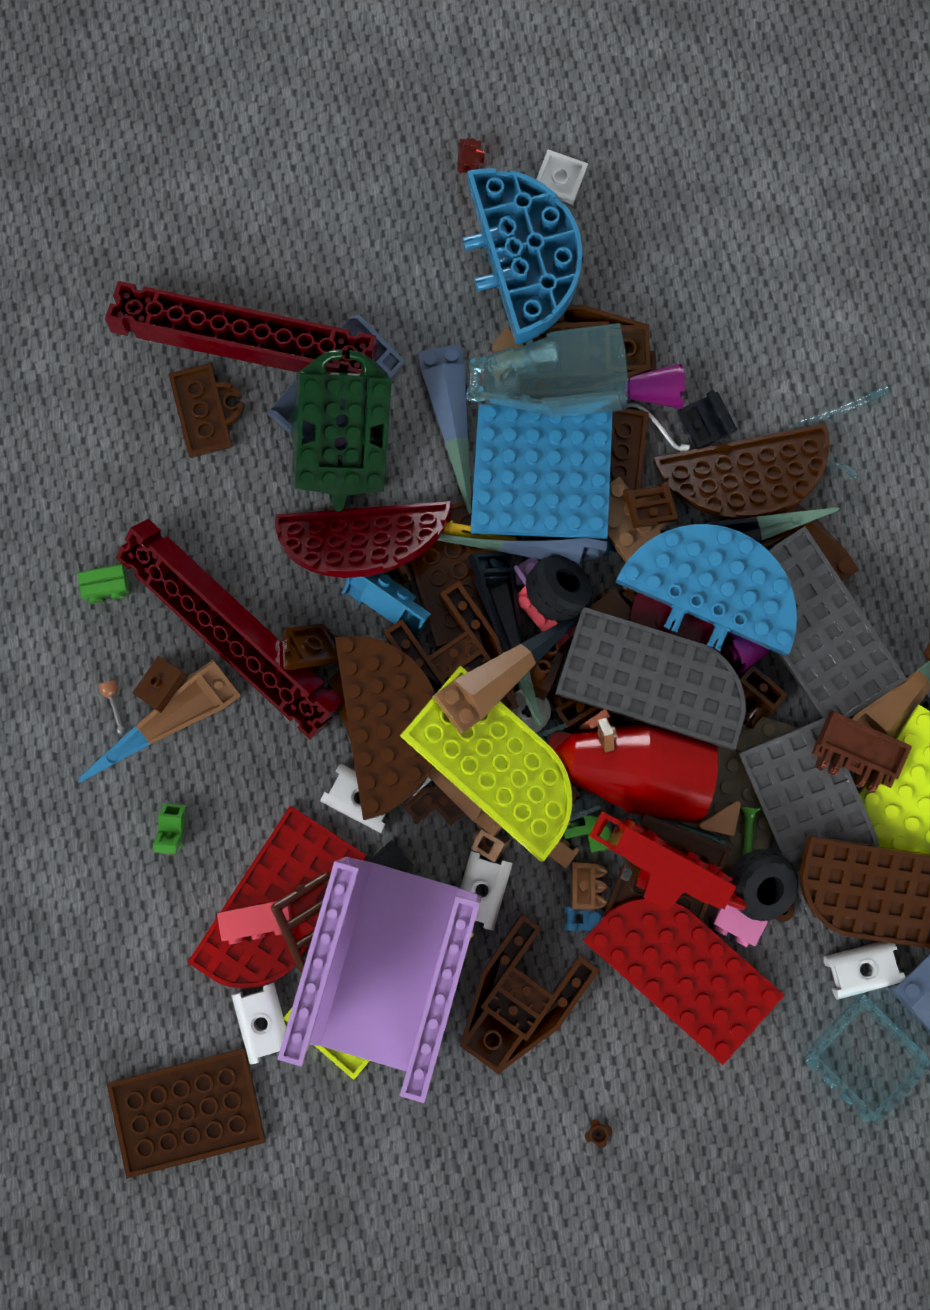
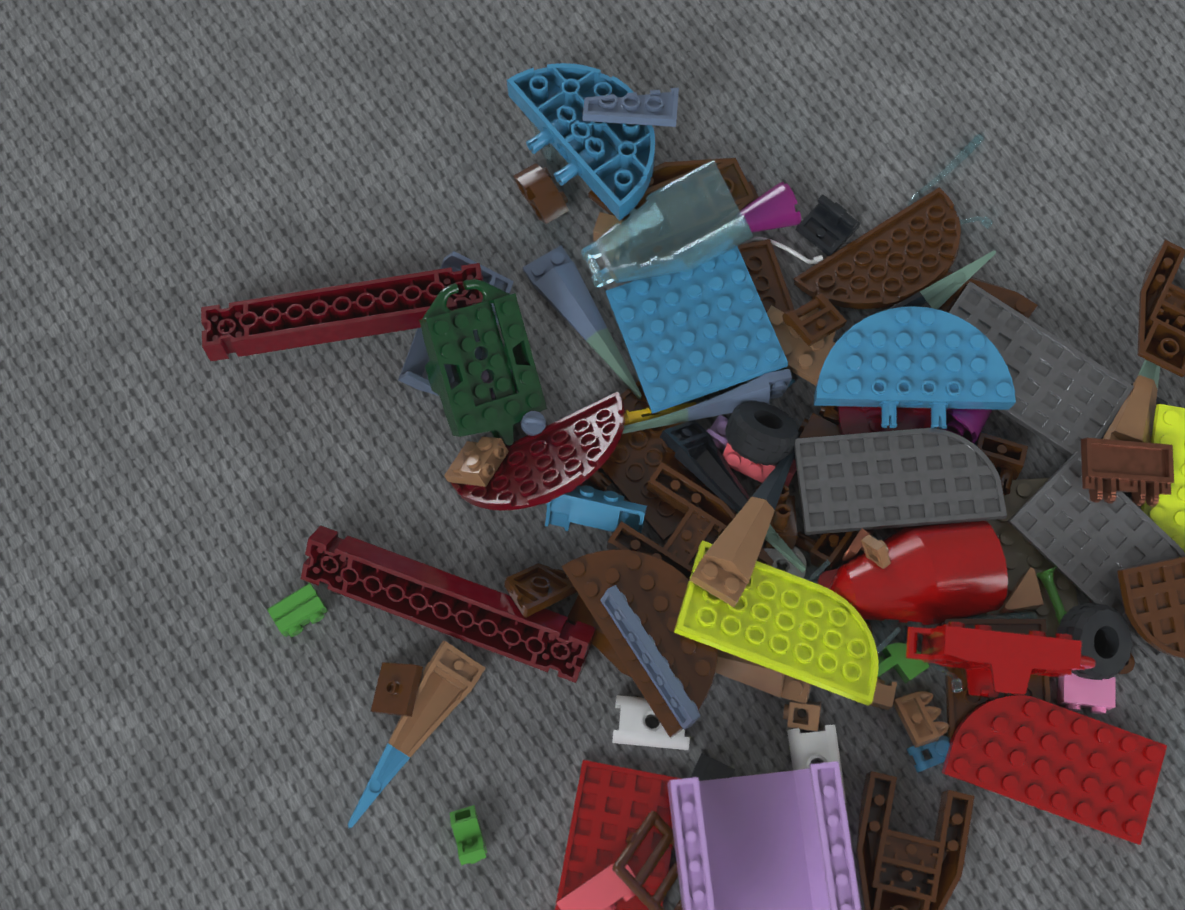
camera: 20 degrees left, 10 degrees down
hinge [98,680,126,735] -> none
reddish brown plate [169,363,244,458] -> none
reddish brown plate [403,786,464,825] -> none
clear red brick [457,138,485,173] -> none
white plate [536,150,588,205] -> none
none -> medium nougat plate [444,436,509,487]
none -> reddish brown brick [513,163,569,224]
none -> sand blue tile [521,411,546,436]
none -> sand blue wing [583,88,679,127]
none -> sand blue plate [600,585,700,730]

